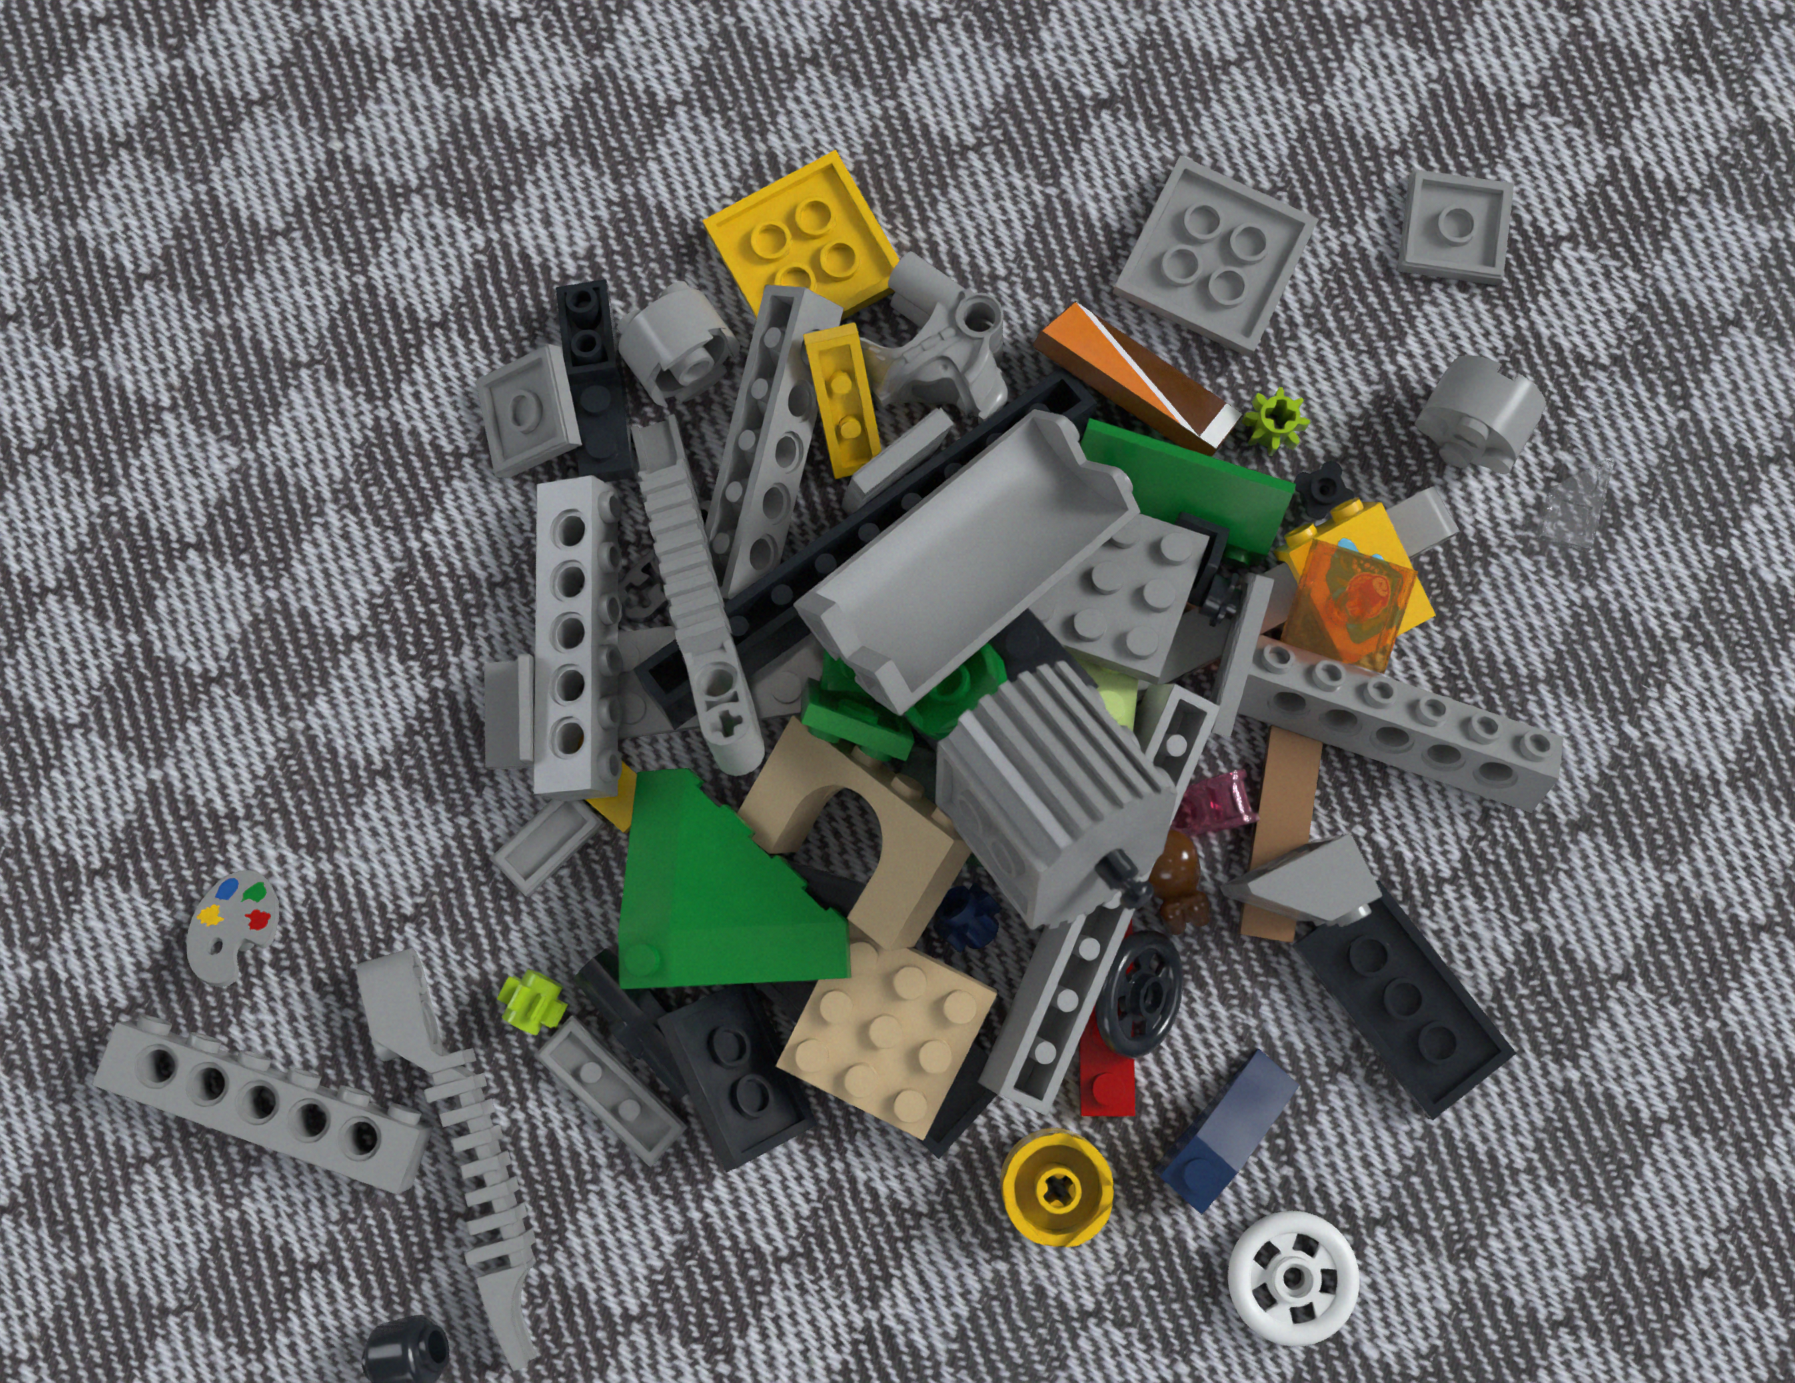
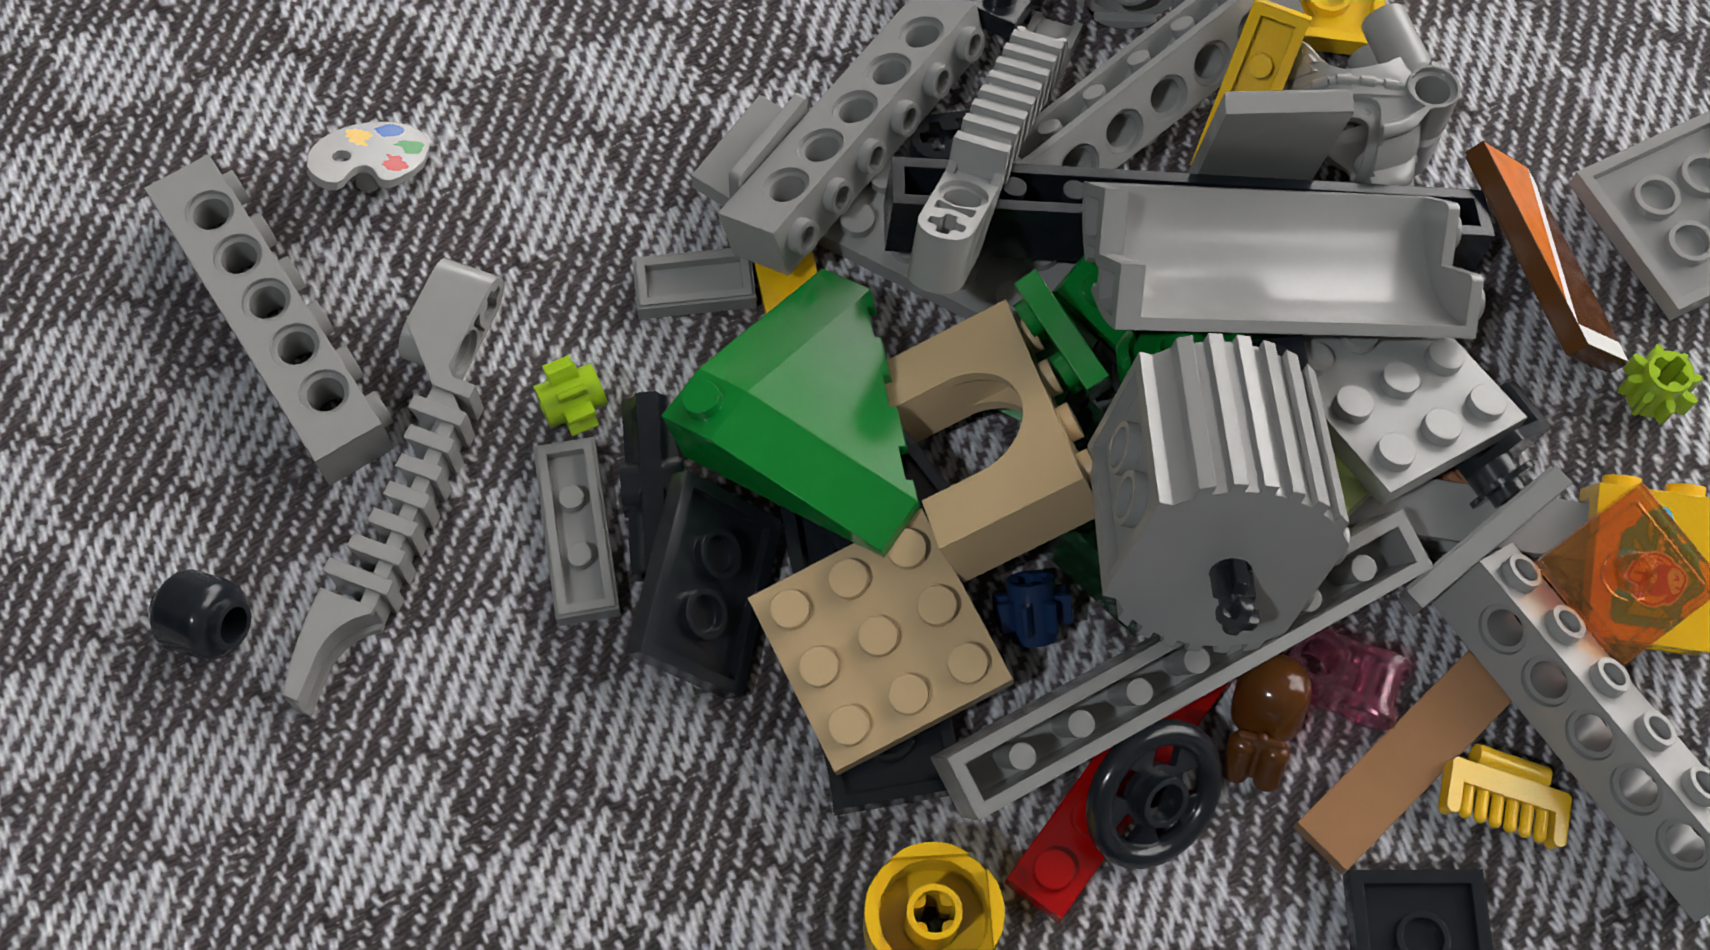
camera: 30 degrees right, 15 degrees down
green slope [1080,418,1296,569] -> none
light grey slope [1219,833,1382,927] -> none
black plate [1294,461,1355,520] -> none
none -> yellow piece [1438,744,1572,850]

